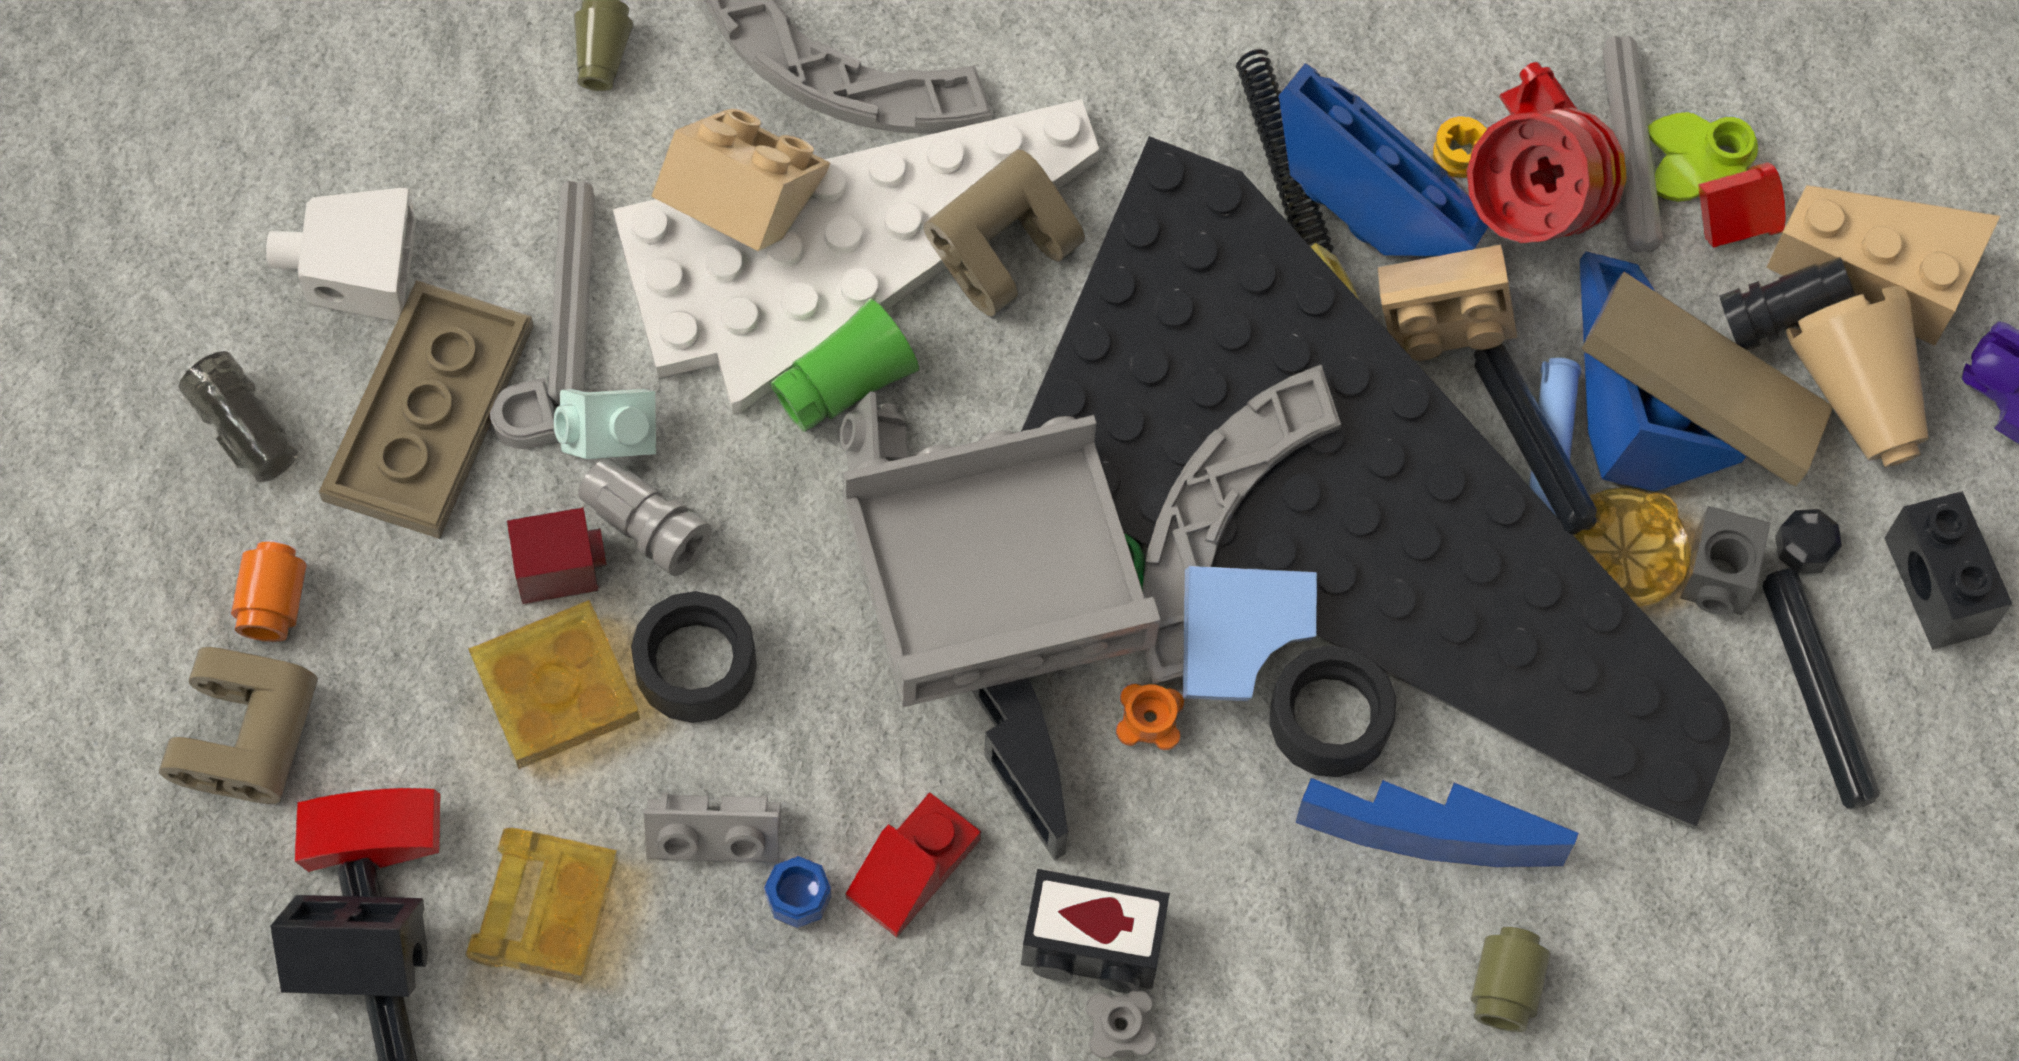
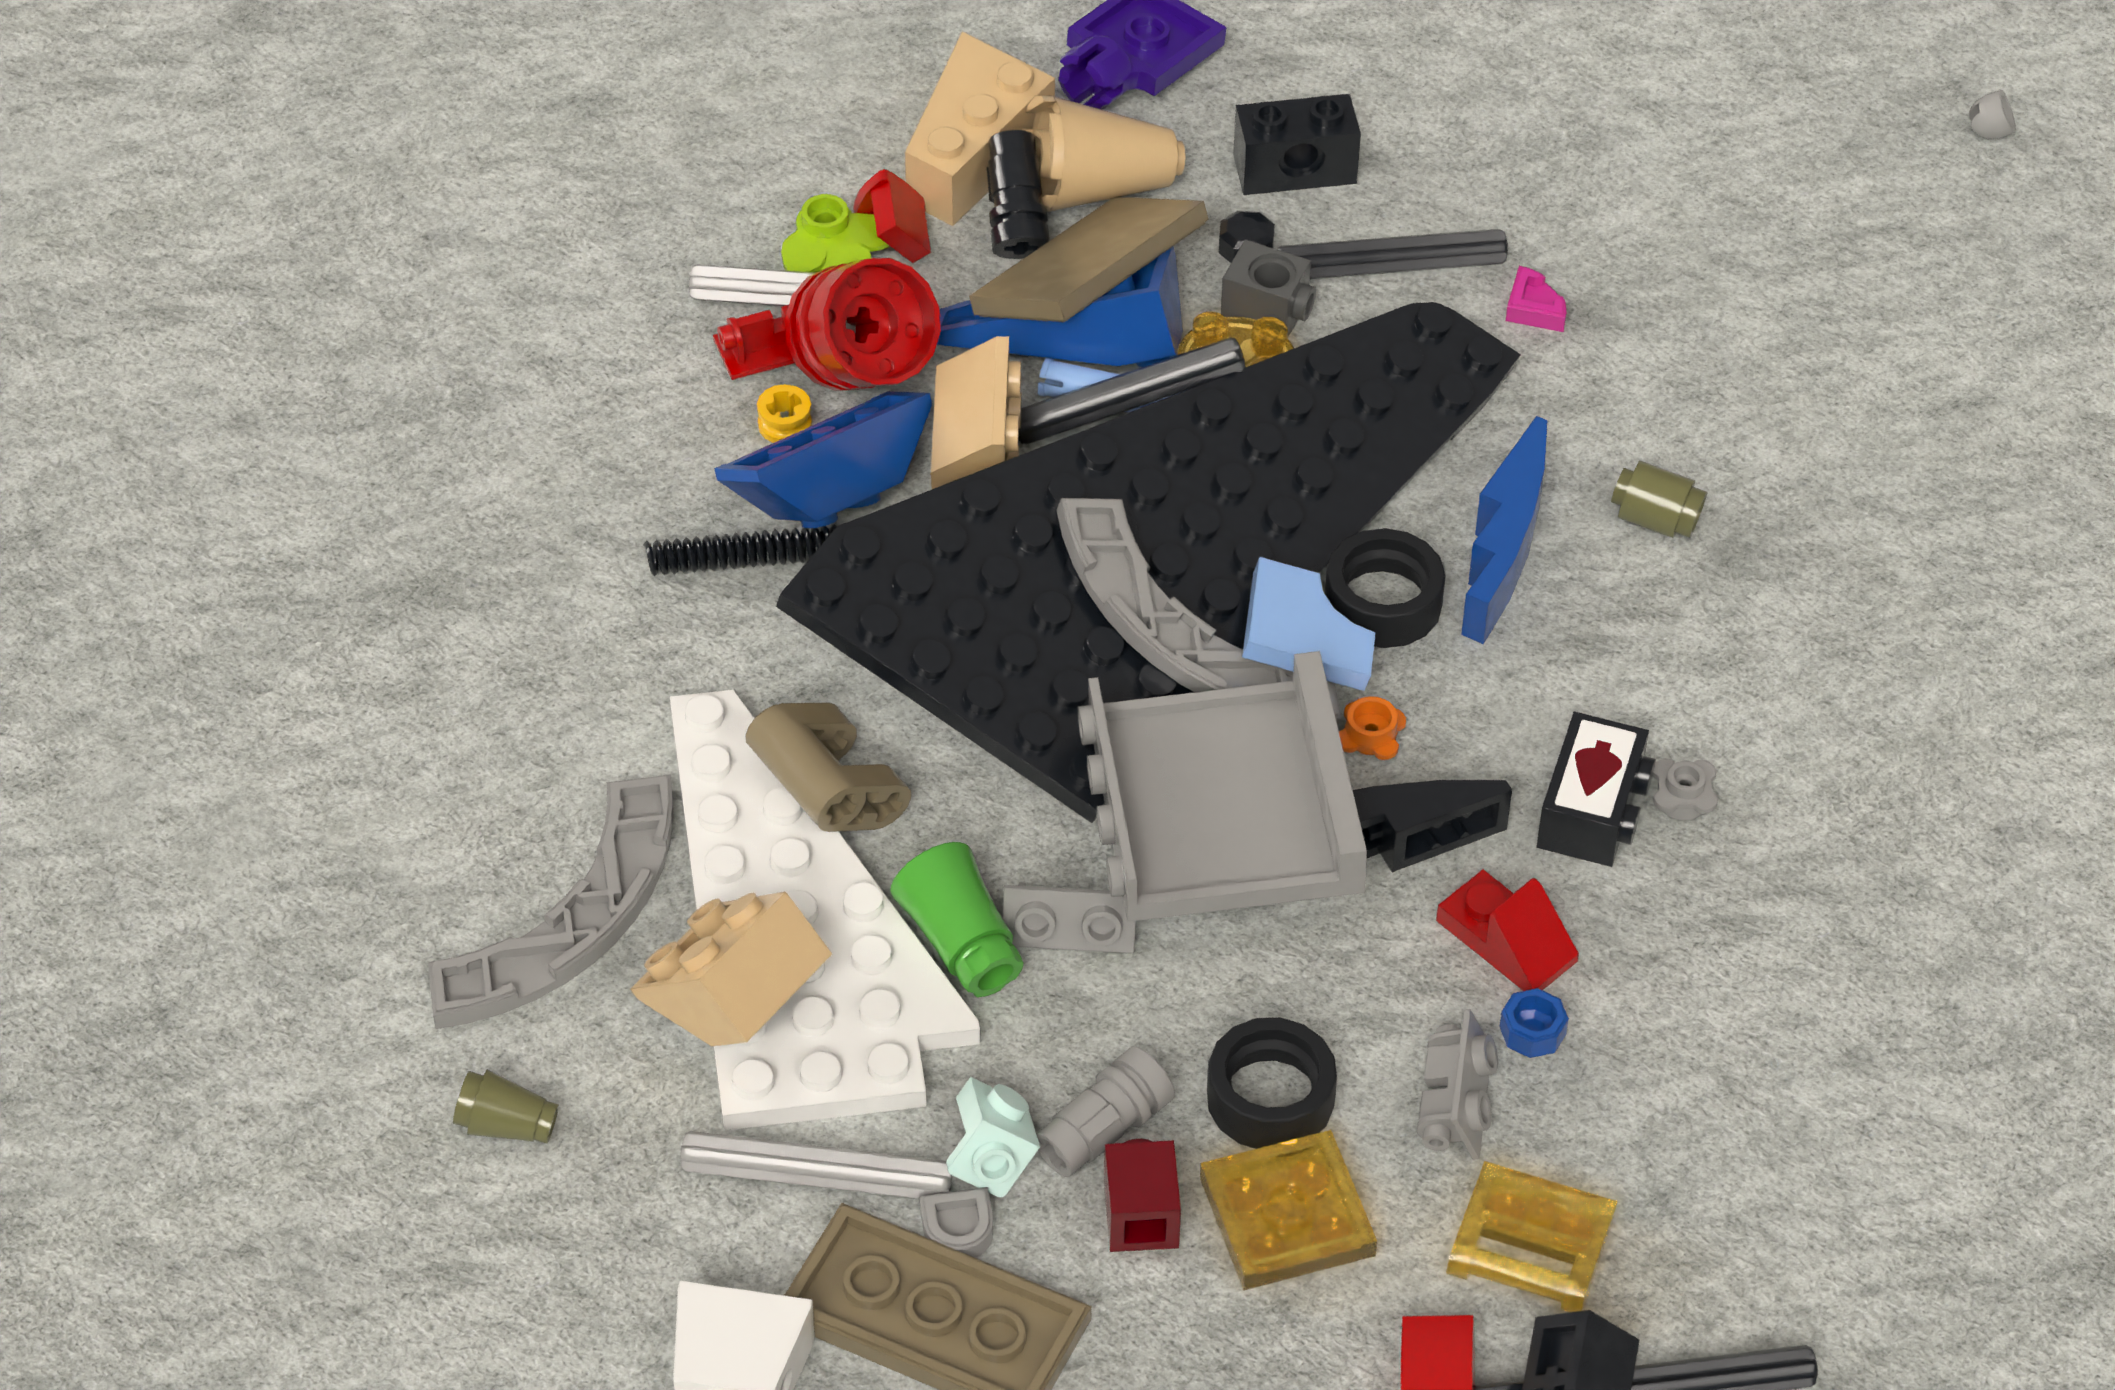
camera: 80 degrees left, 15 degrees down
none -> dark pink tile [1506,266,1566,332]

